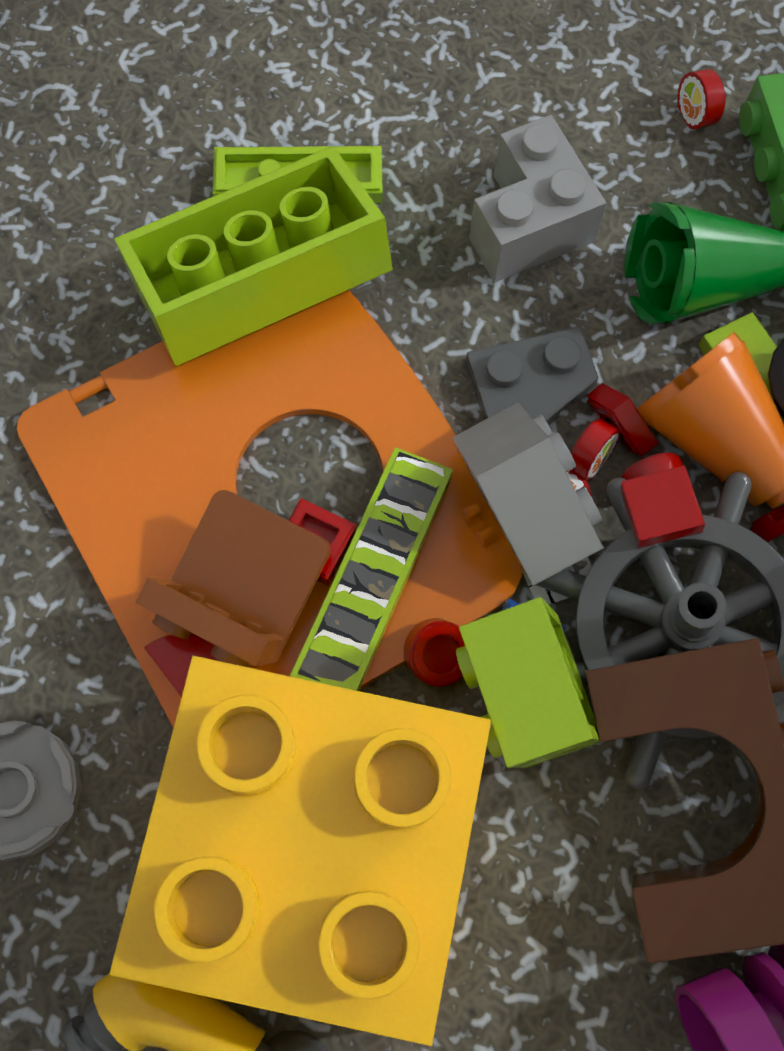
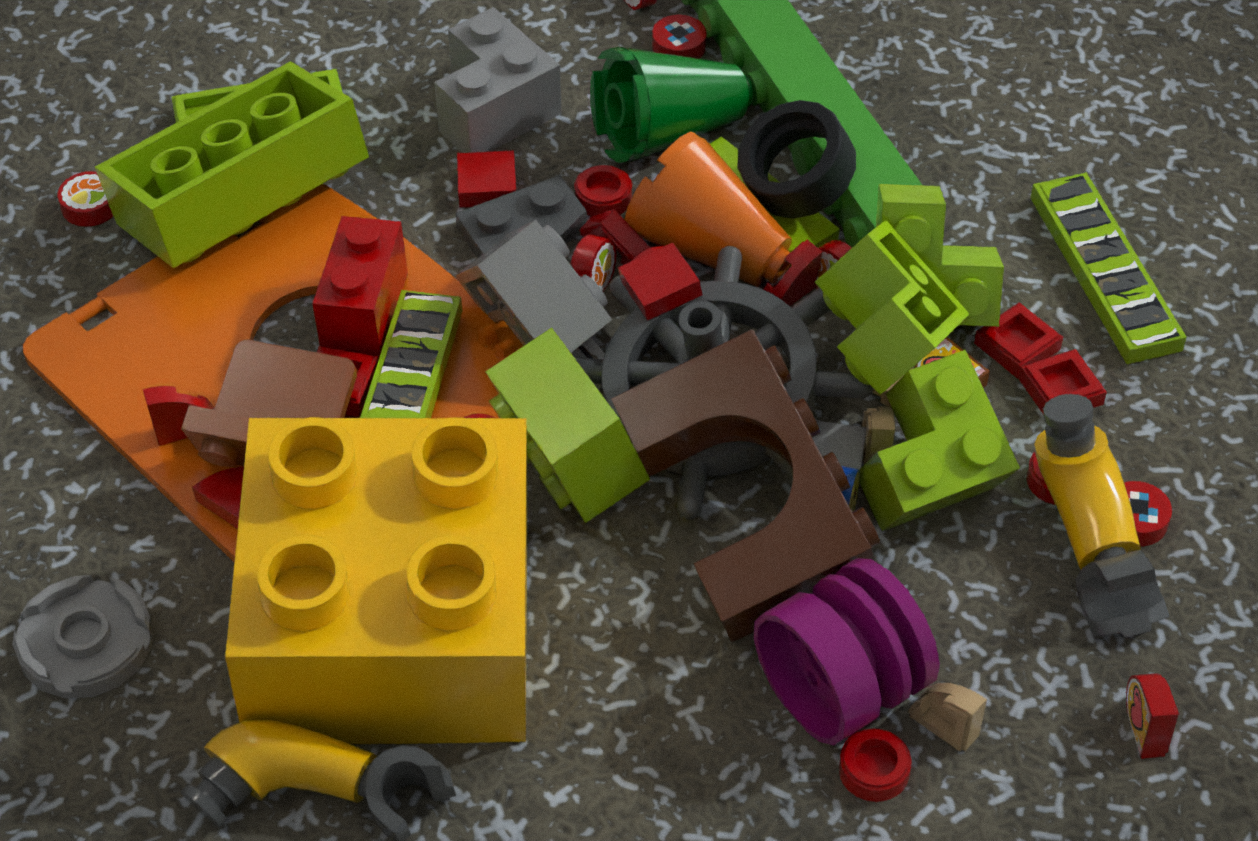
camera: 10 degrees left, 20 degrees down
none -> tile [57,171,113,227]
none -> red tile [142,386,215,446]
none -> red brick [312,216,408,357]
none -> red tile [457,150,516,208]
none -> red tile [574,165,632,216]
none -> red tile [652,15,706,59]

